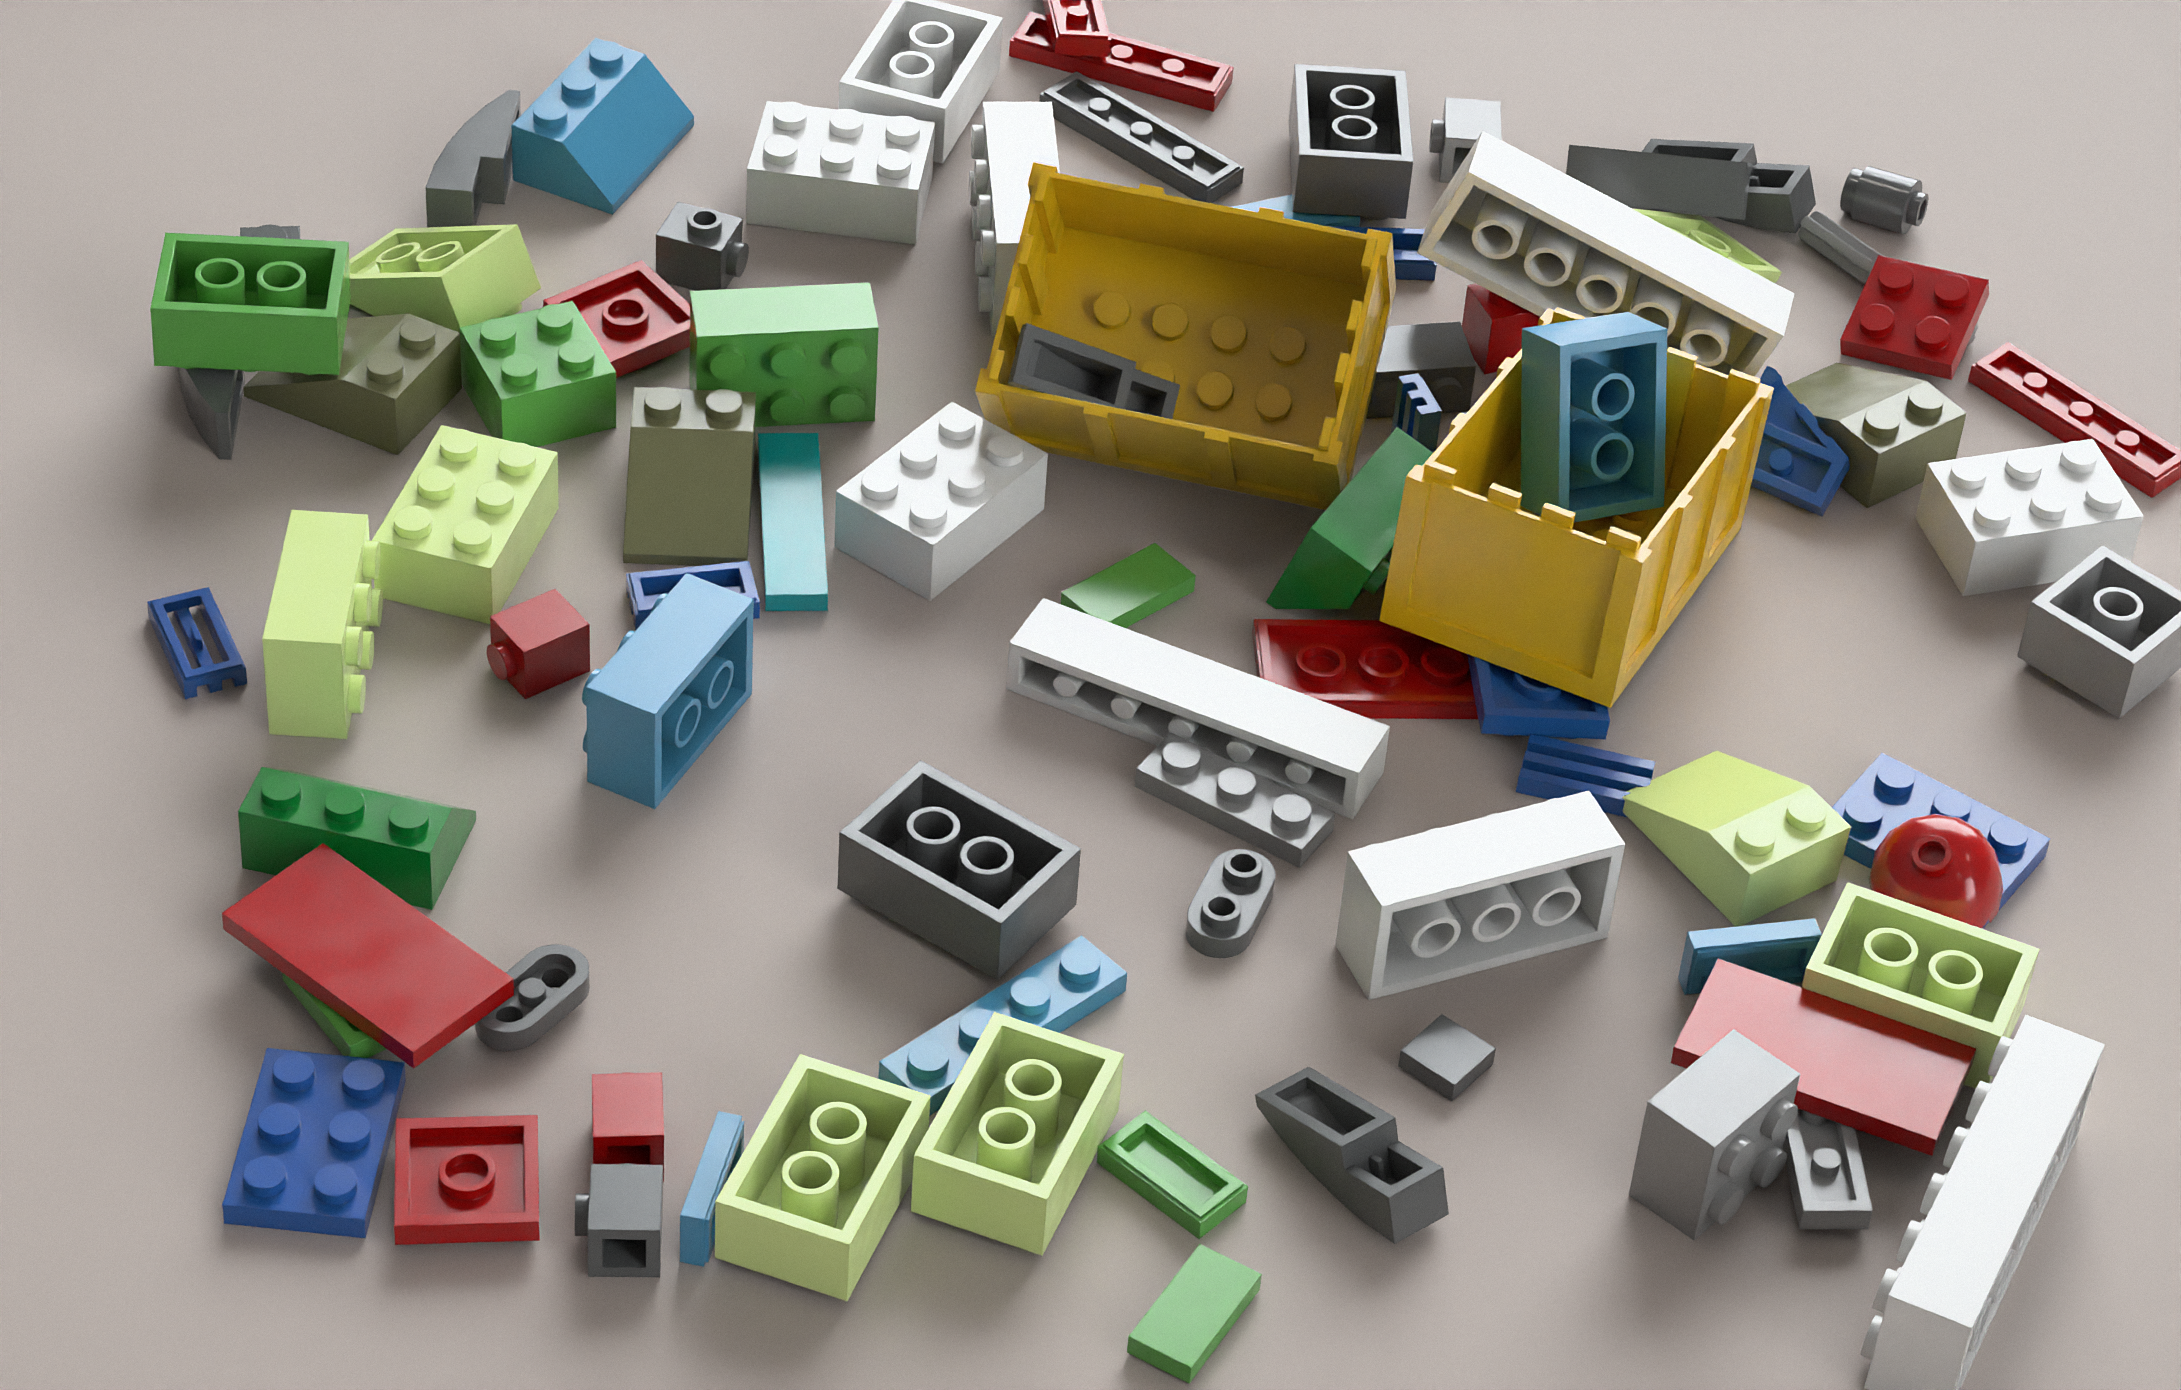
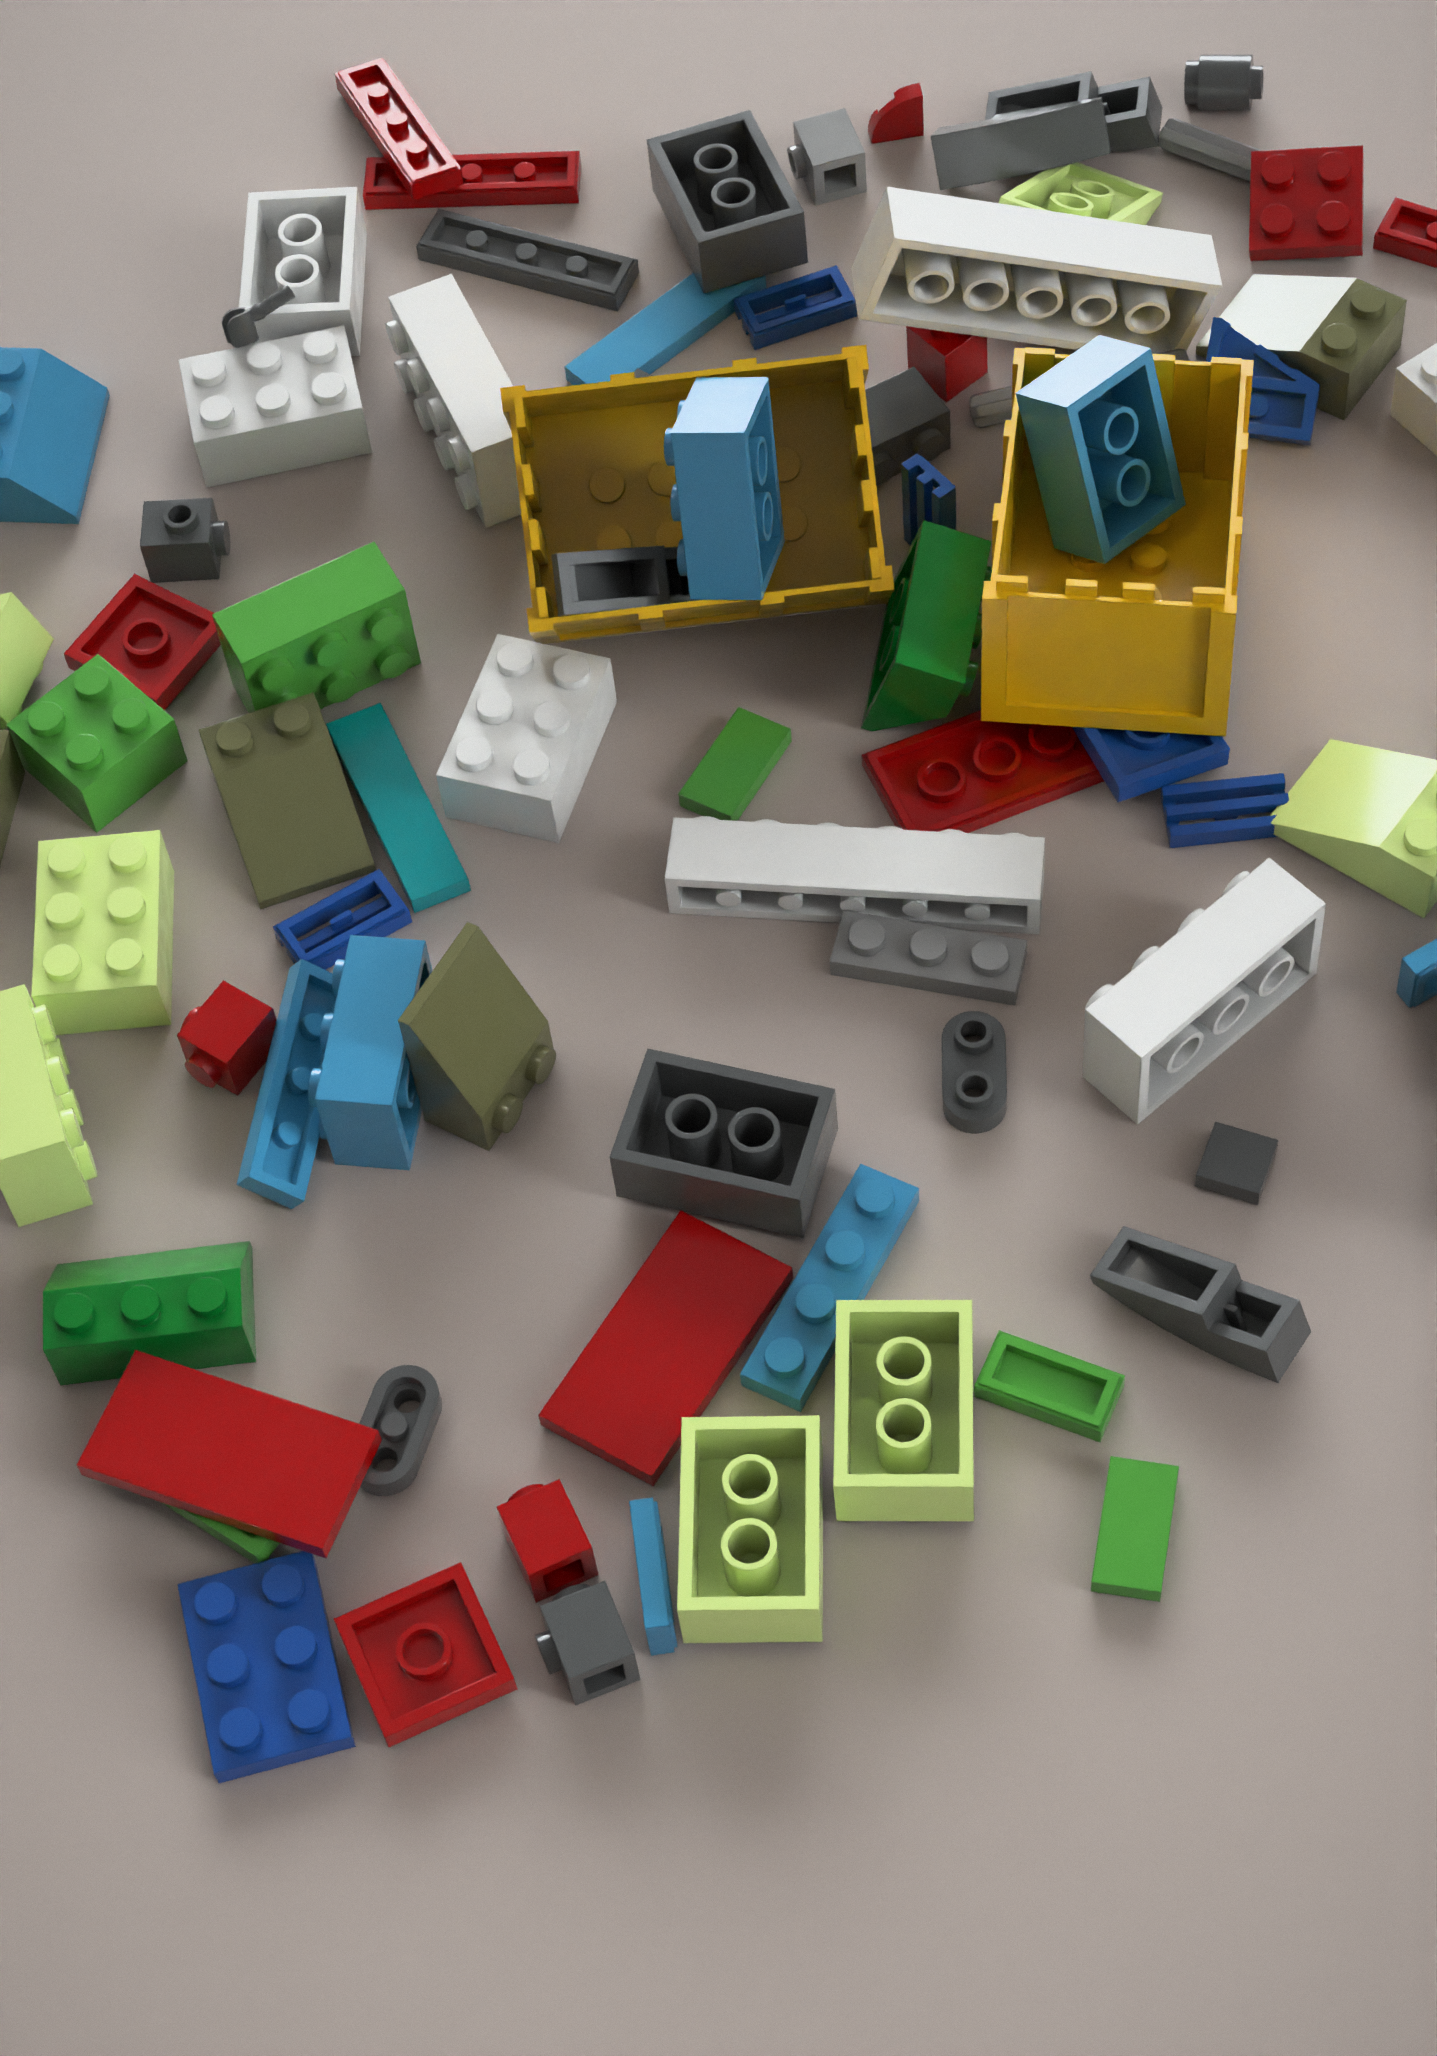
camera: 10 degrees left, 15 degrees up
none -> dark grey hand [222,285,295,348]
none -> dark azure plate [236,959,337,1209]
none -> olive slope [398,922,556,1151]
none -> red tile [538,1210,793,1487]
none -> dark azure brick [664,377,785,600]
none -> red tile [868,83,924,144]

